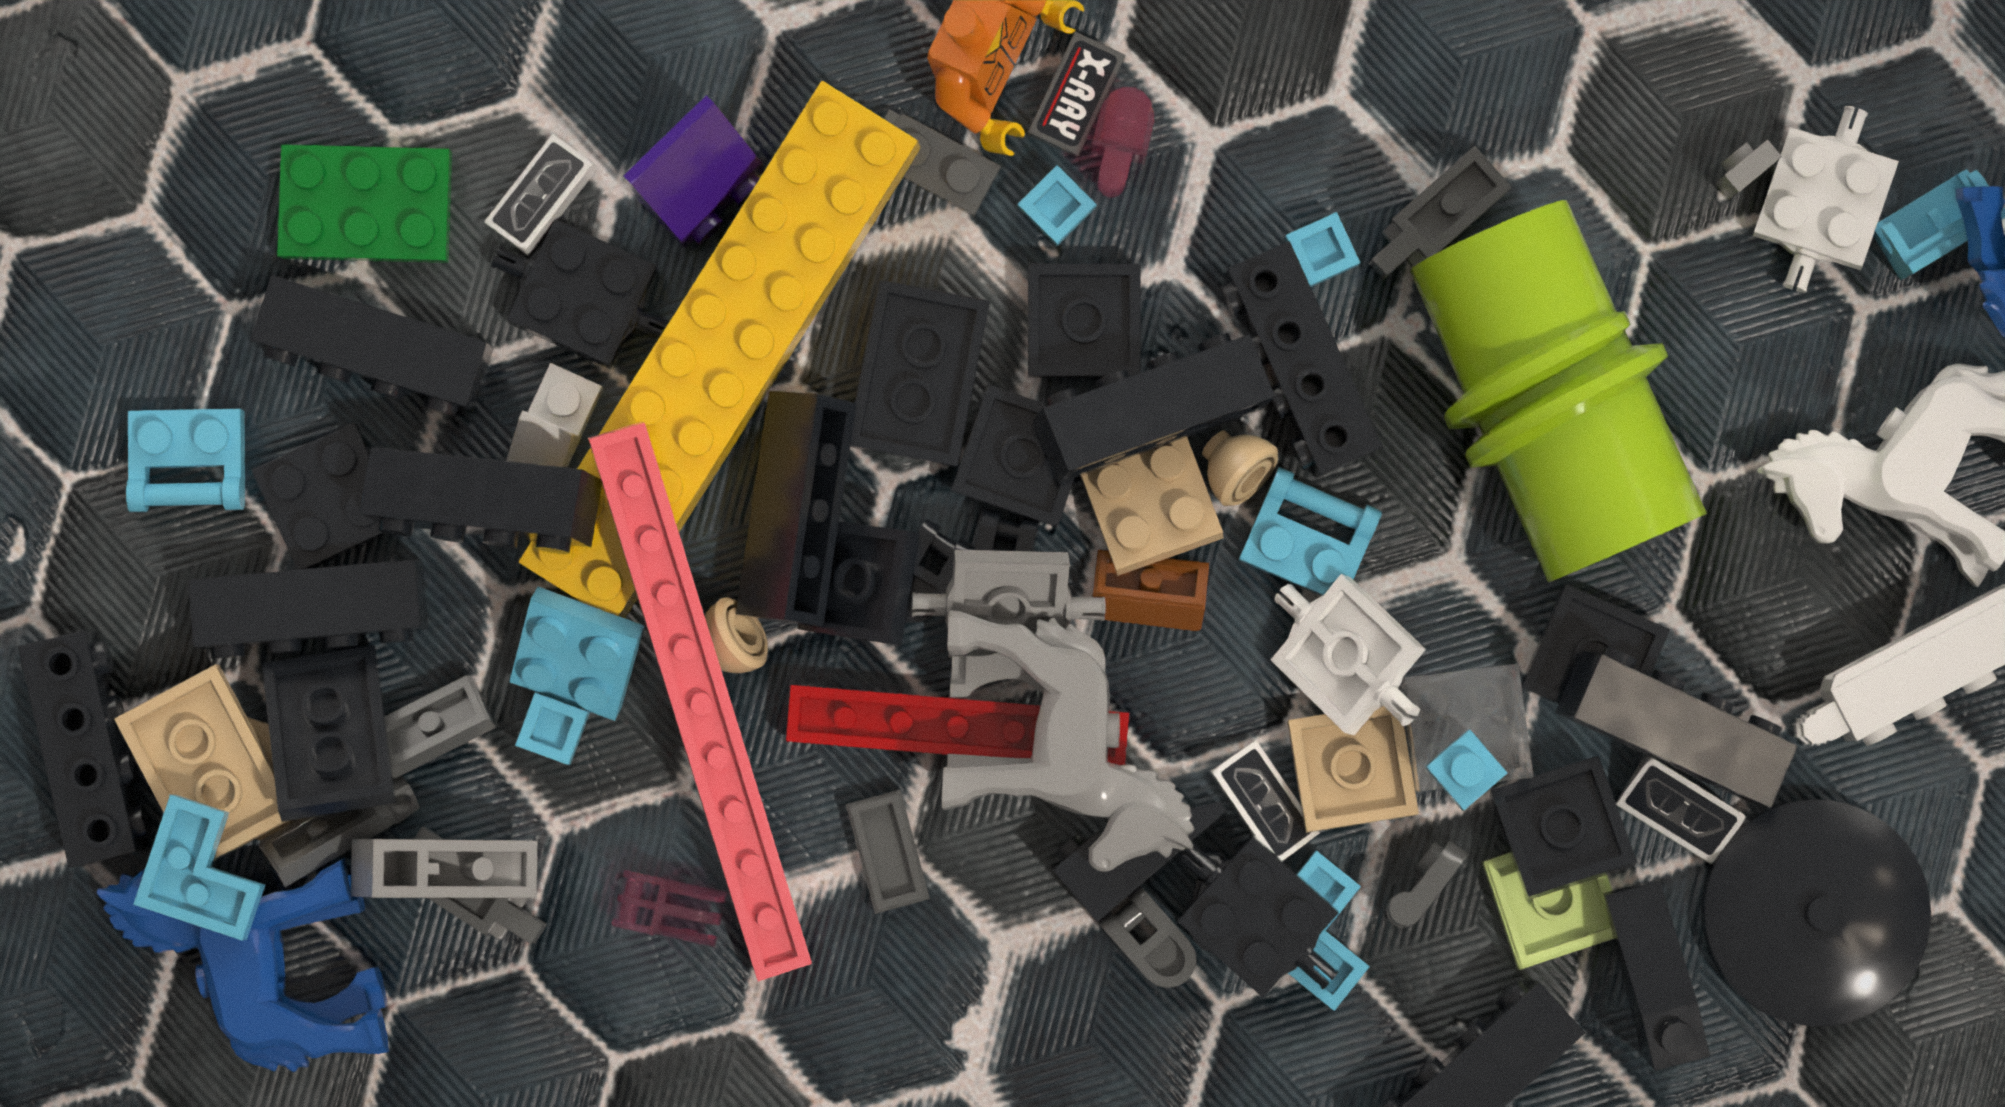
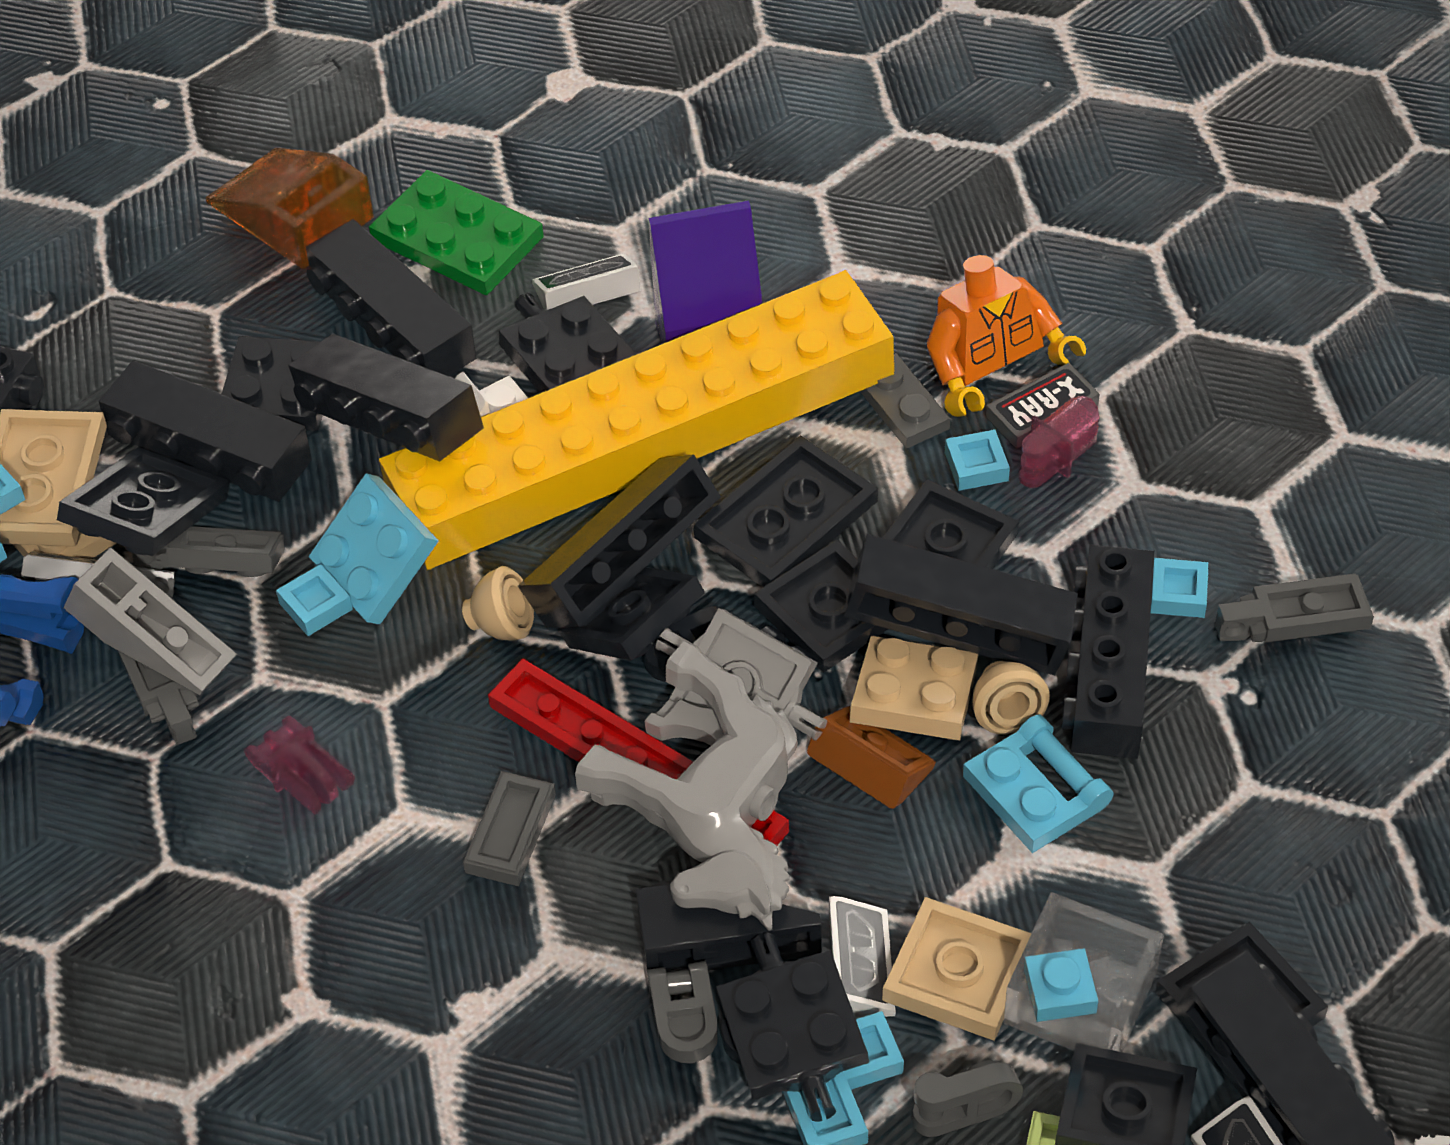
camera: 35 degrees right, 35 degrees down
medium azure plate [126,409,245,512] -> none
coral plate [588,421,812,981] -> none
white plate [1271,574,1426,735] -> none
lime piece [1410,200,1707,582] -> none
none -> clear orange slope [205,148,374,270]

